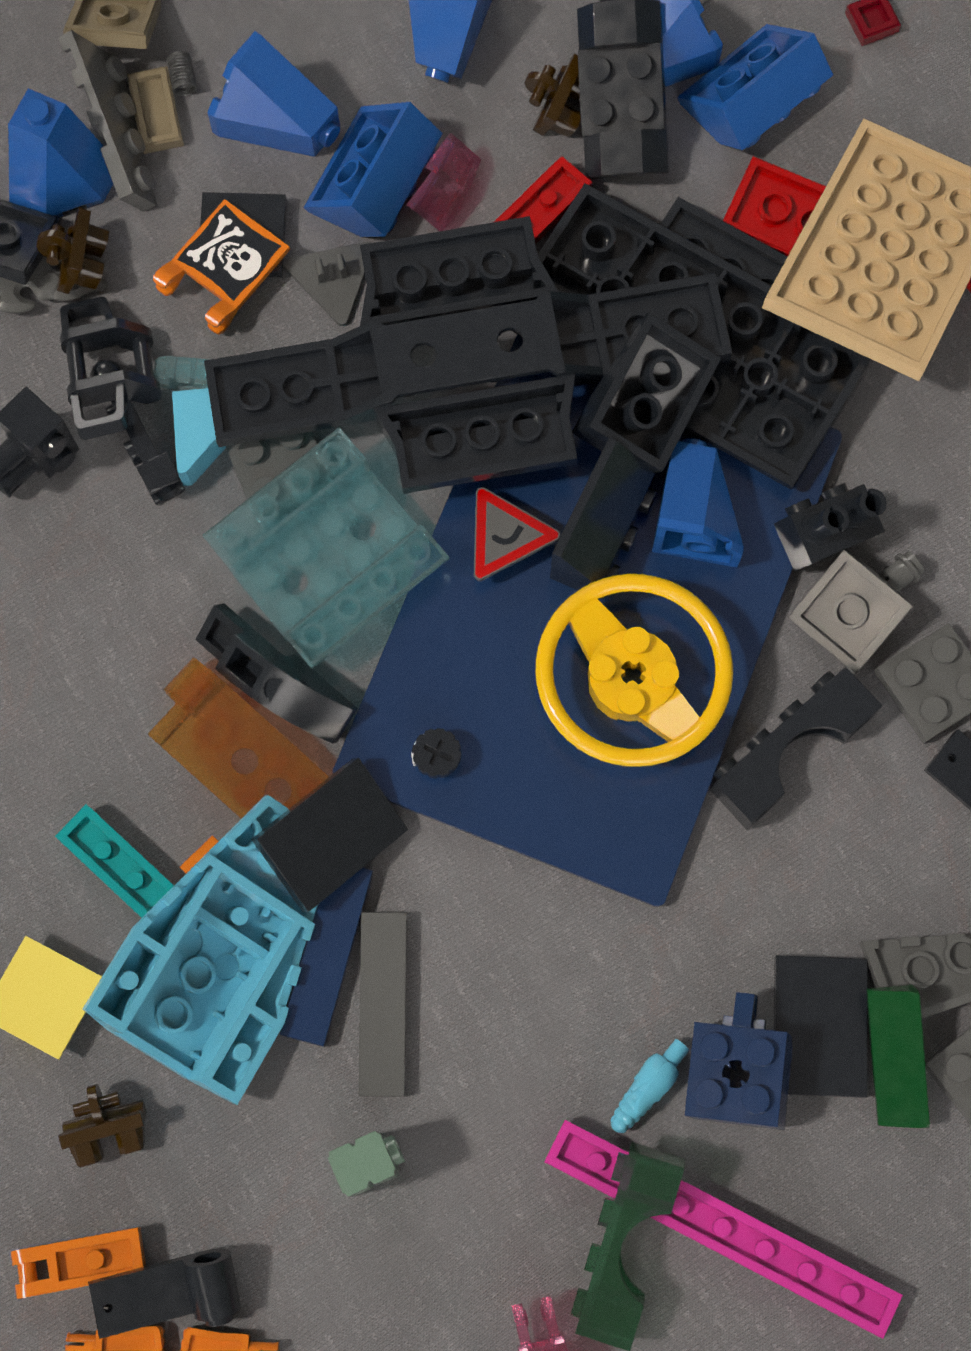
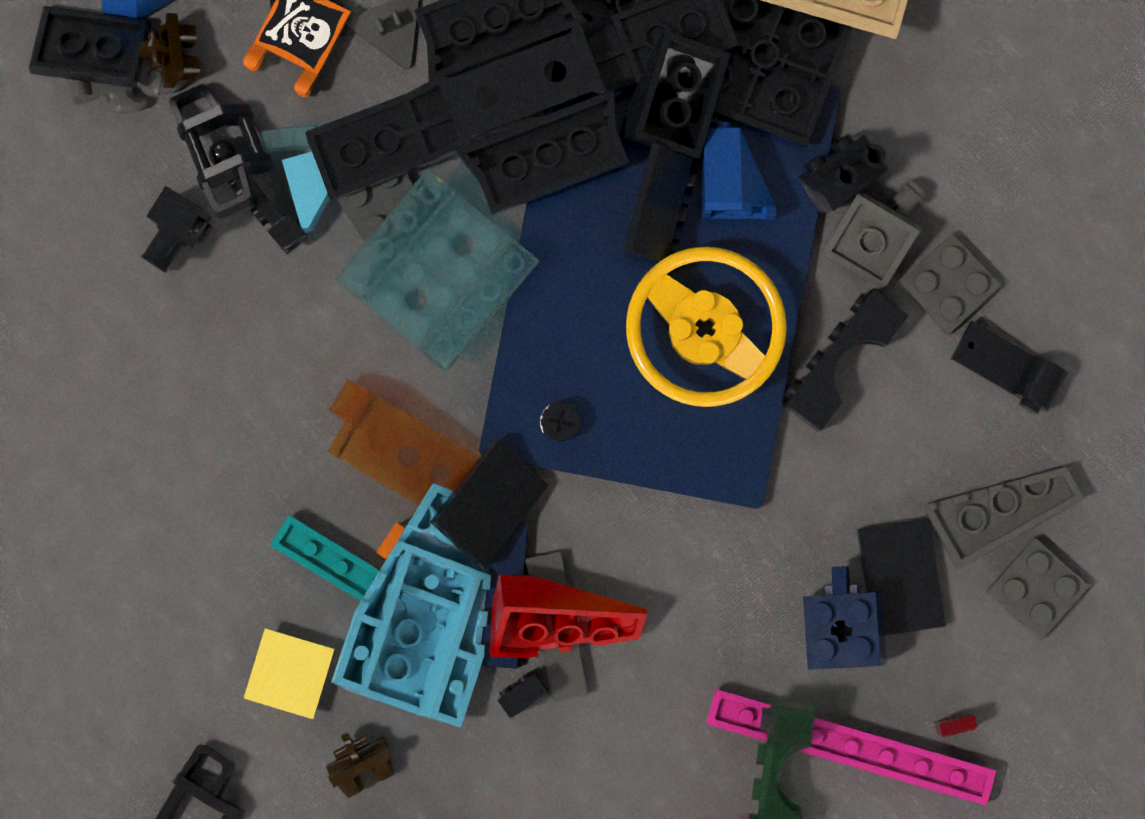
camera: 15 degrees left, 10 degrees up
black slope [195,603,357,744] -> none
sand green brick [328,1131,405,1197] -> none
piece [474,487,560,581] -> none
medium azure piece [611,1039,690,1133] -> none
dark green slope [866,984,930,1128] -> none
none -> red wedge [490,574,647,659]
none -> black piece [497,672,548,719]
none -> dark red tile [934,713,978,737]

